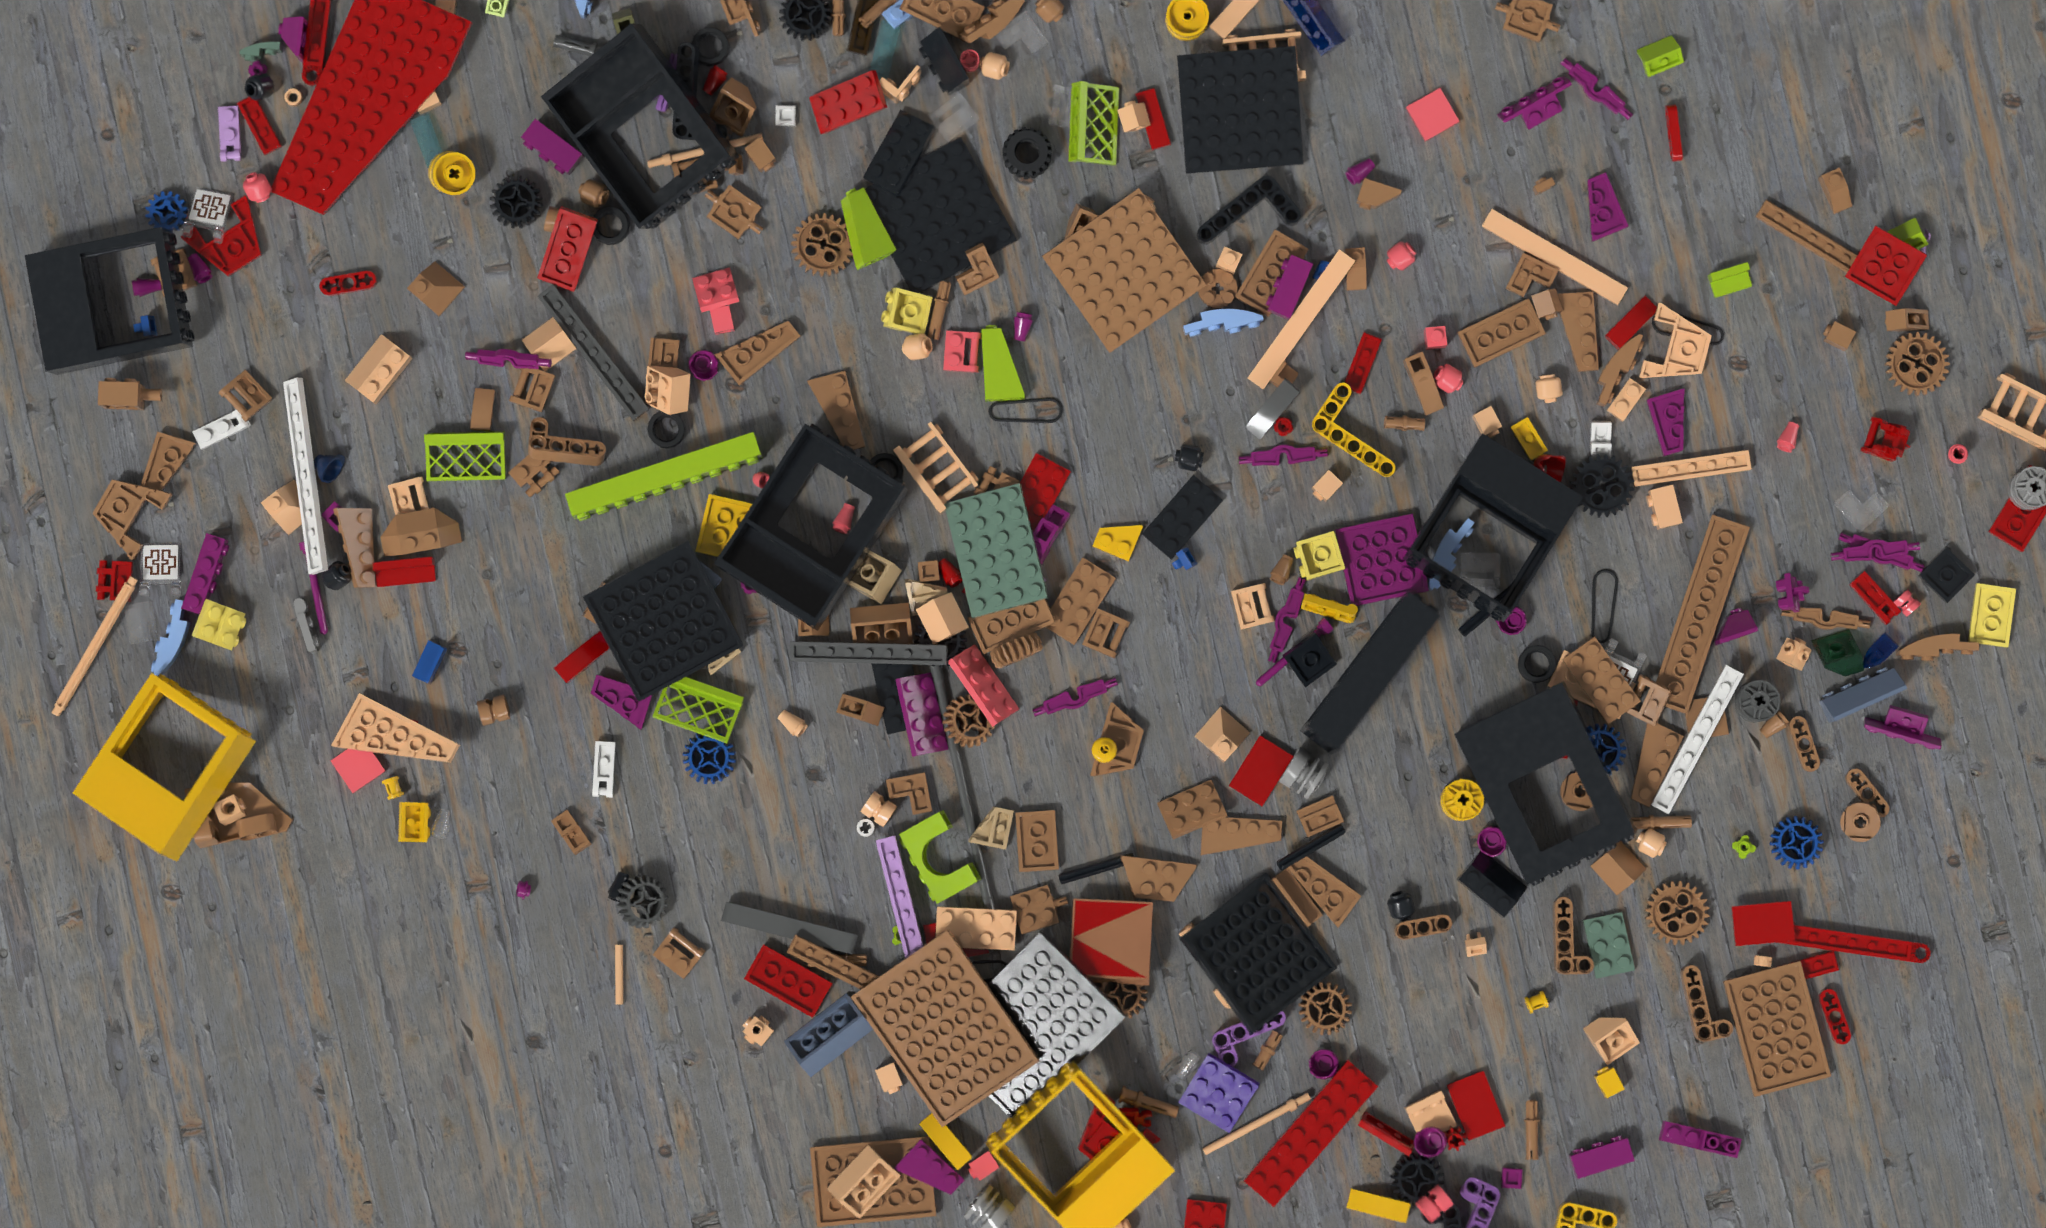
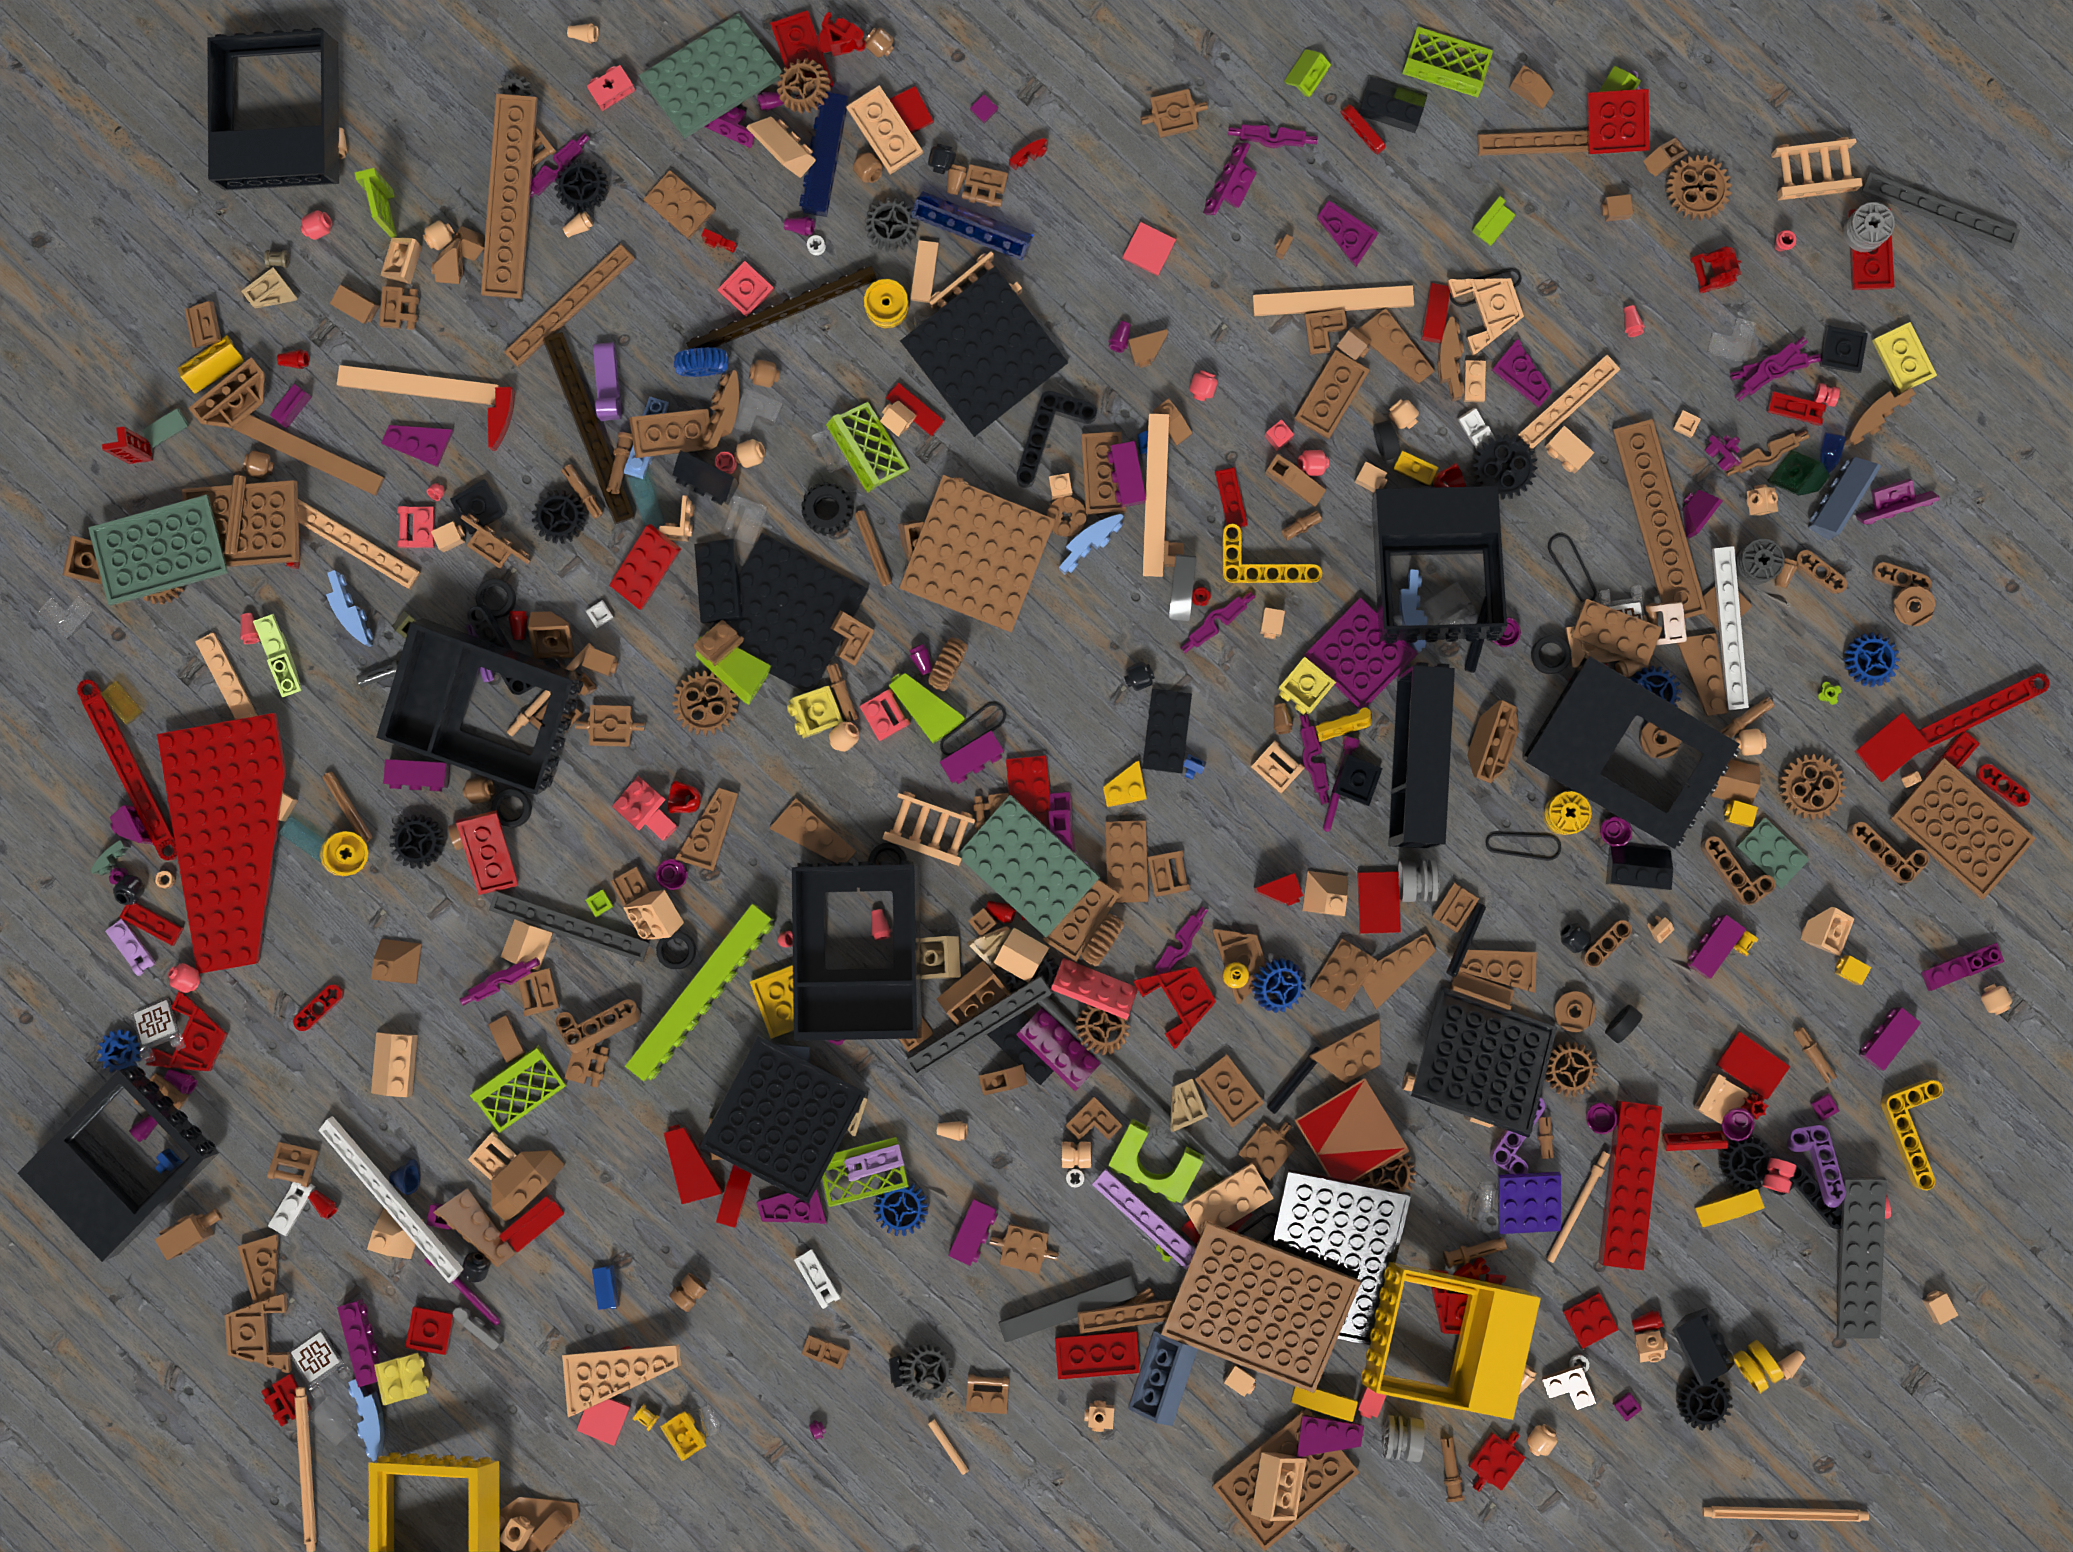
camera: 30 degrees left, 0 degrees up
none -> red cone [308,1190,338,1220]
none -> medium nougat axle [322,771,372,843]
none -> red plate [405,1306,454,1355]
none -> lime plate [585,889,614,917]
none -> red slope [664,1124,724,1204]
none -> red hair [668,781,701,813]
none -> medium nougat plate [694,620,744,666]
none -> lavender plate [844,1144,904,1181]
none -> medium nougat axle [854,510,892,586]
none -> medium nougat gear [928,637,968,691]
none -> magenta brick [940,731,1004,784]
none -> magenta brick [948,1198,998,1266]
none -> medium nougat plate [989,1223,1059,1274]
none -> red wing [1133,966,1216,1049]
none -> blue gear [1251,958,1306,1013]
none -> red slope [1254,873,1304,906]
none -> black slope [1359,77,1427,133]
none -> black tyre [1373,420,1400,461]
none -> lime fence [1402,26,1493,98]
none -> medium nougat wedge [1467,700,1519,783]
none -> black piece [1485,833,1562,861]
none -> medium nougat plate [1554,991,1596,1032]
none -> black tyre [1605,1005,1643,1043]
none -> light nougat cone [1615,659,1648,678]
none -> light nougat plate [1673,410,1701,438]
none -> magenta brick [1687,915,1746,979]
none -> yellow brick [1723,800,1758,828]
none -> light nougat head [1980,983,2012,1015]

